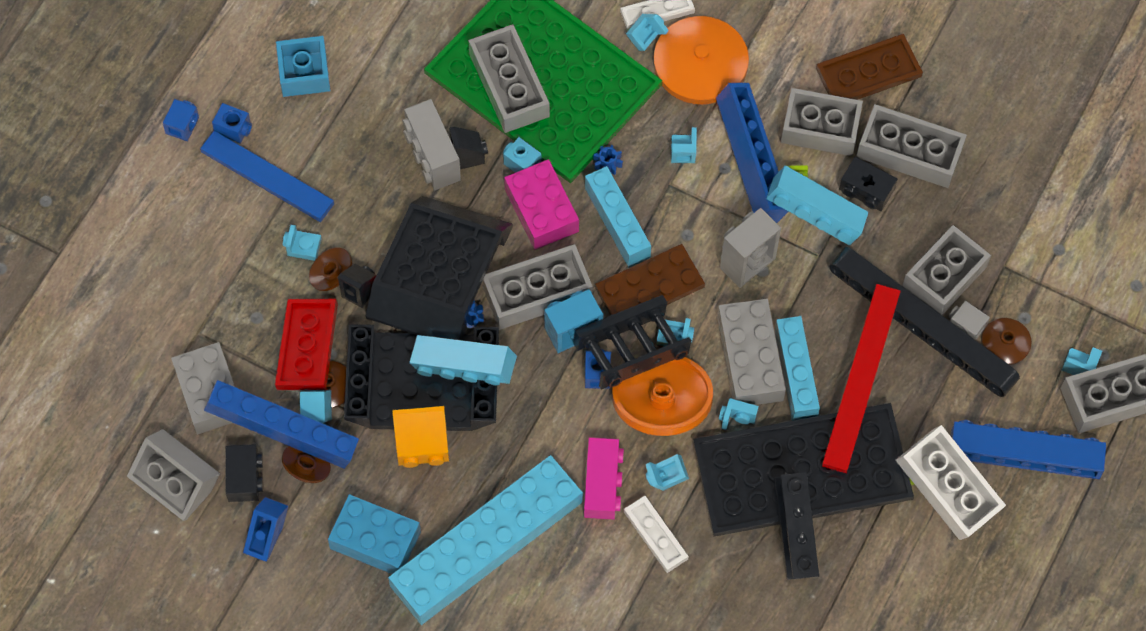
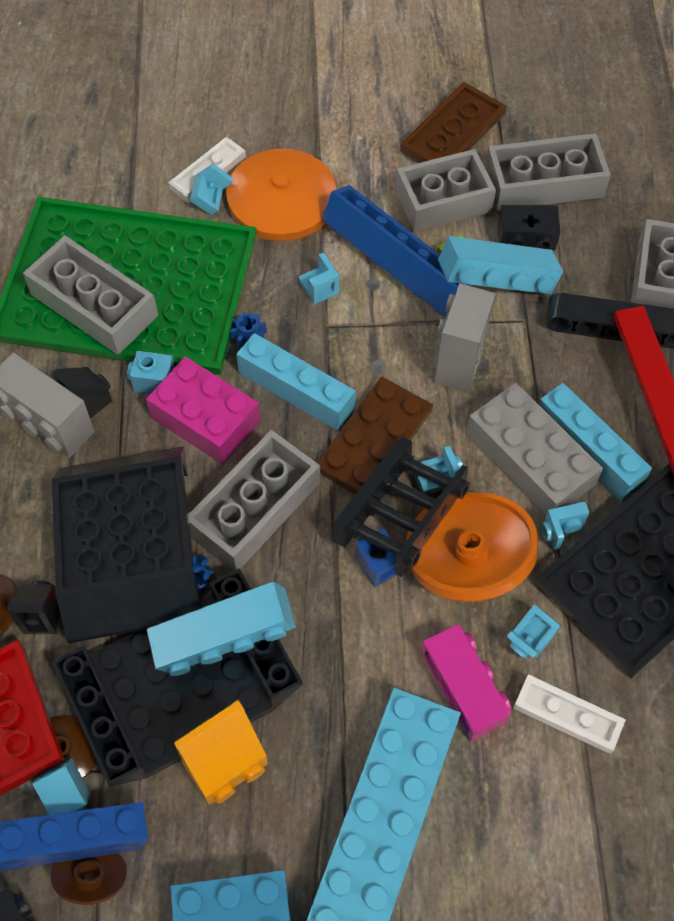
camera: 30 degrees left, 5 degrees down
dark azure brick [544,289,603,353] -> none

